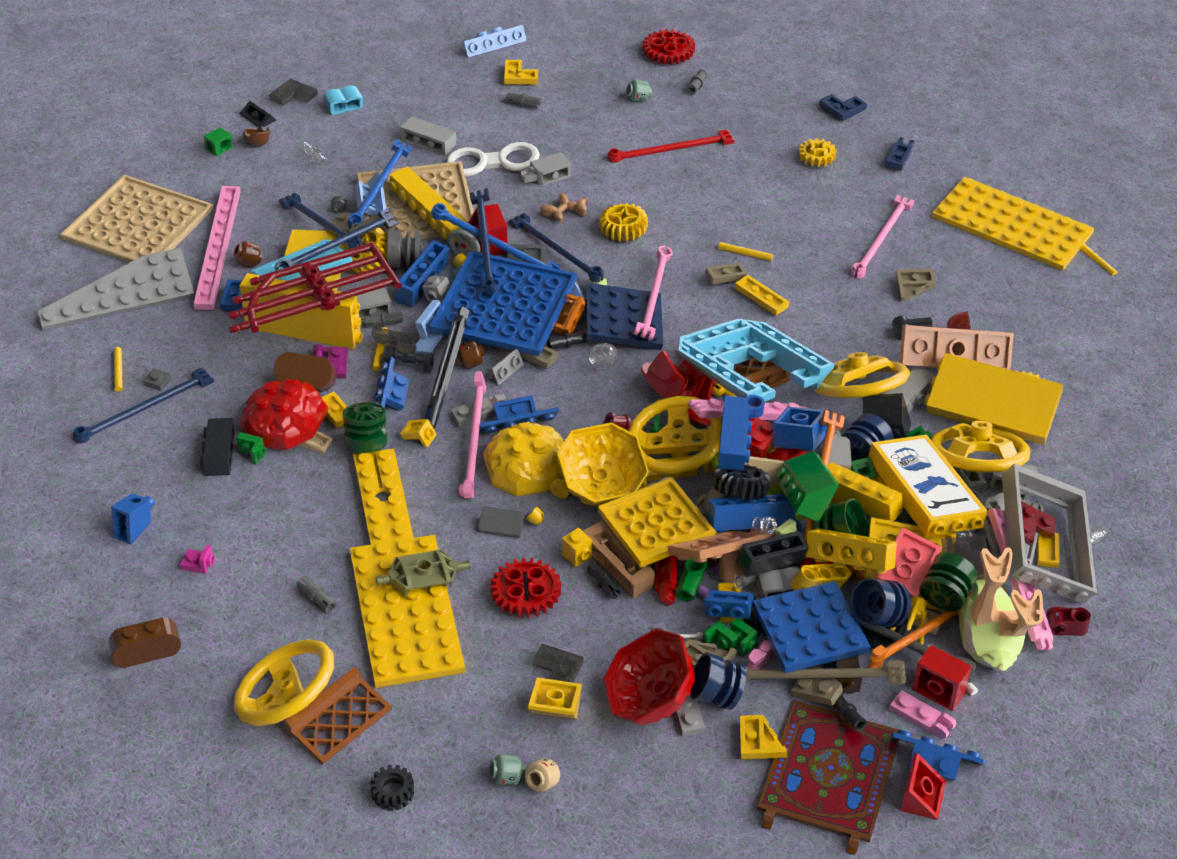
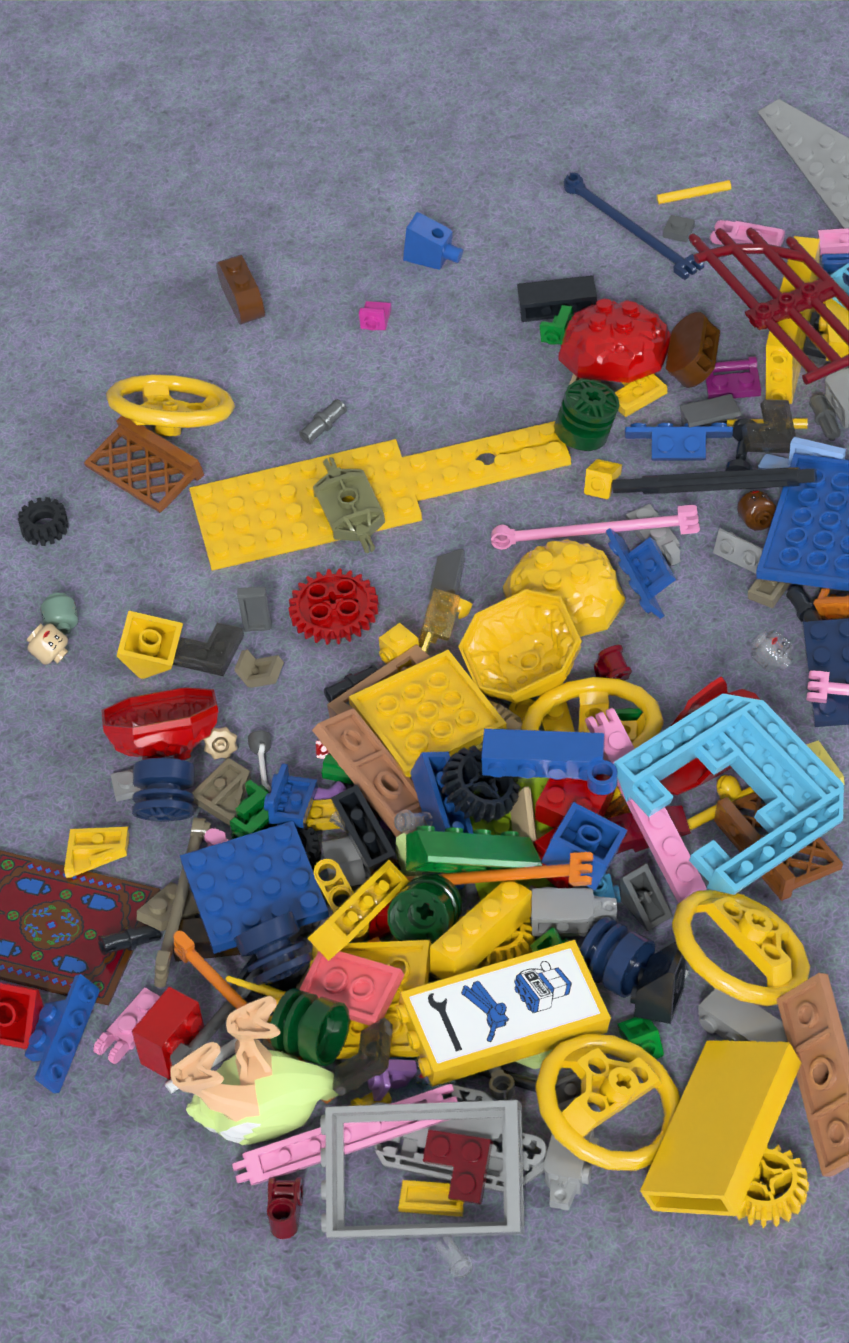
camera: 95 degrees right, 5 degrees up
none -> dark tan bracket [234,649,284,688]
none -> dark grey tile [237,587,272,632]
none -> clear yellow bracket [418,588,460,653]
none -> dark grey panel [680,394,741,428]
none -> bright pink hinge [710,220,785,247]

